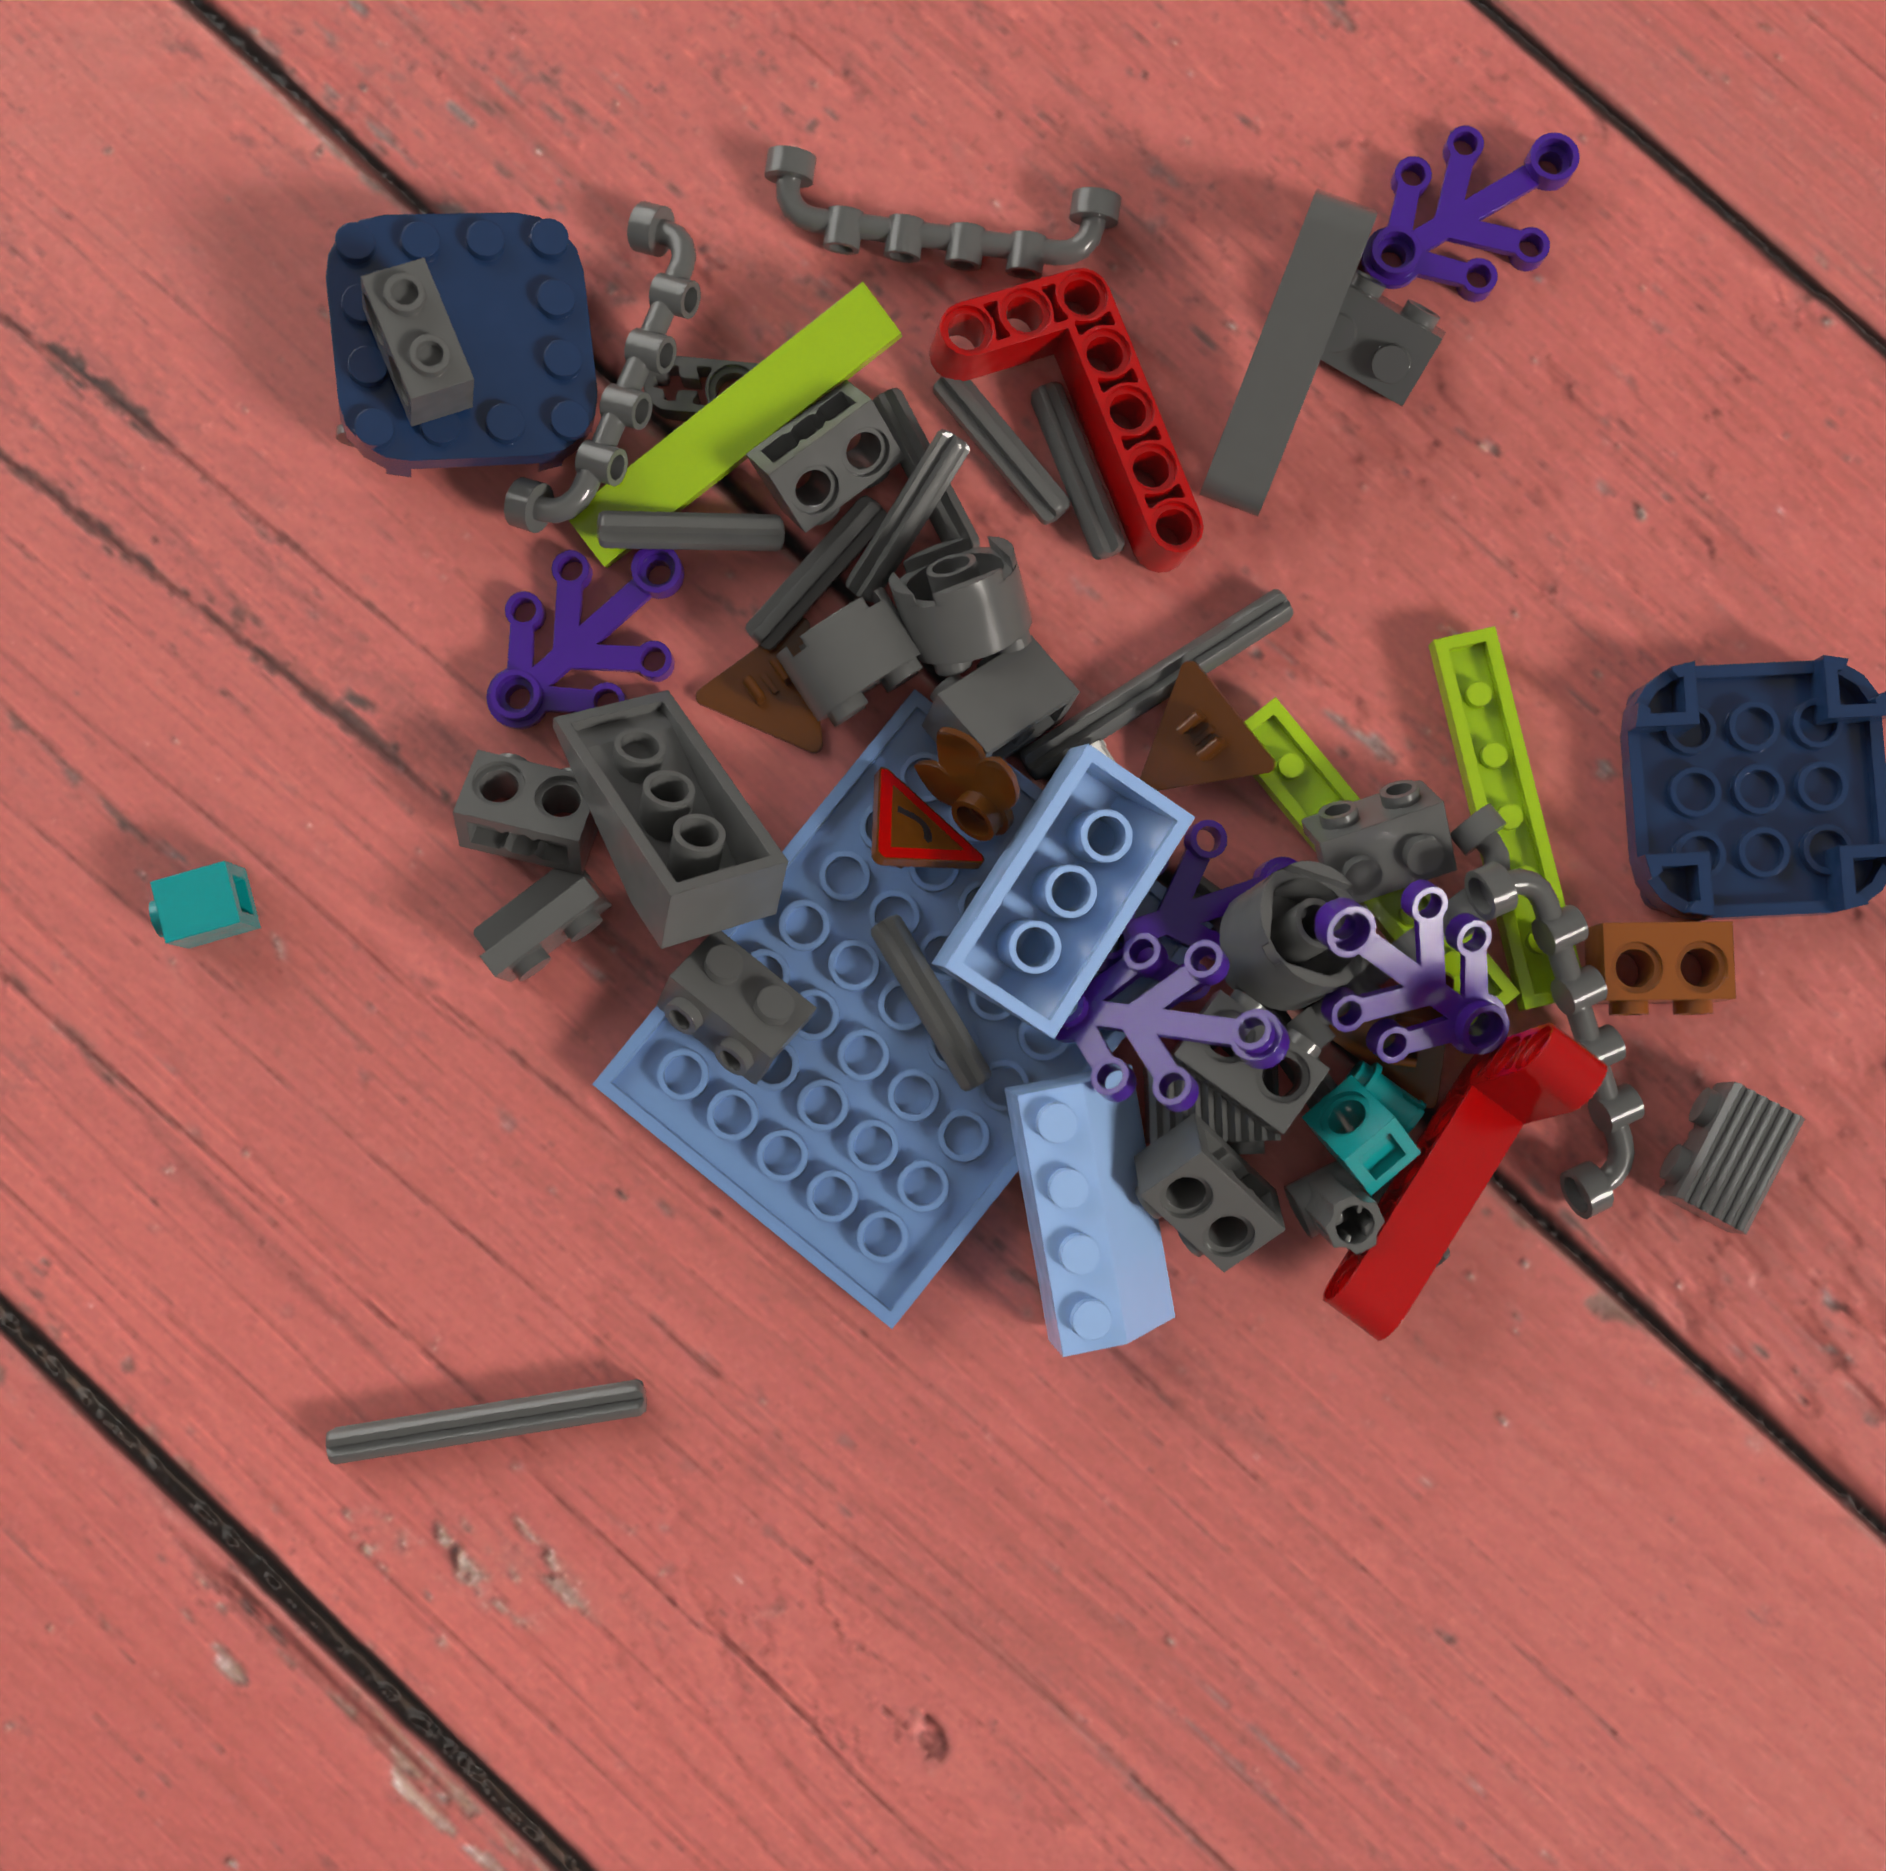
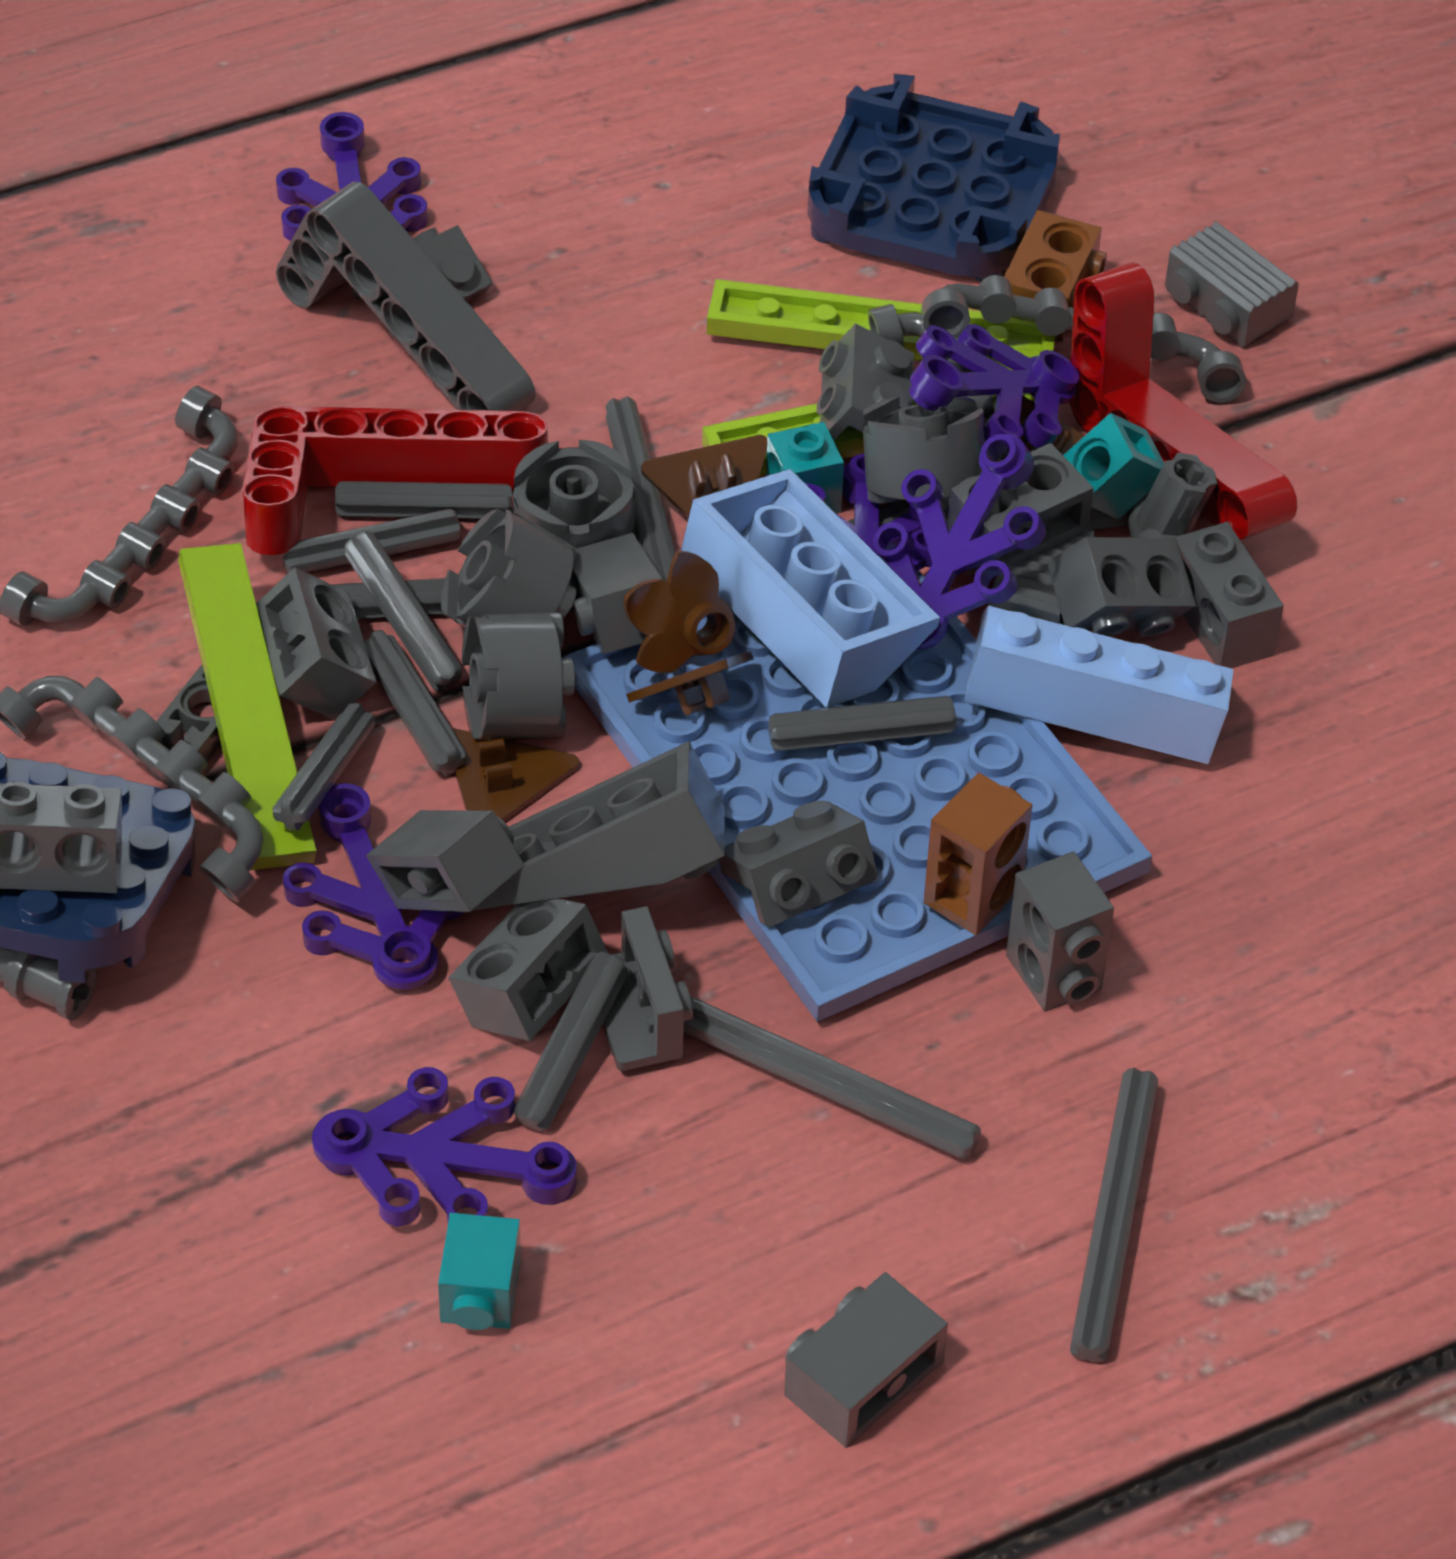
camera: 75 degrees left, 35 degrees down
none -> dark purple plant [312,1067,577,1226]
none -> dark grey brick [366,810,525,912]
none -> dark grey brick [513,440,635,548]
none -> dark grey axle [514,951,628,1131]
none -> dark grey axle [683,996,981,1159]
none -> teal brick [766,422,844,514]
none -> dark grey brick [784,1272,948,1448]
none -> dark orange brick [923,772,1033,936]
none -> dark grey brick [1006,851,1114,1012]
none -> dark grey brick [1173,522,1284,668]

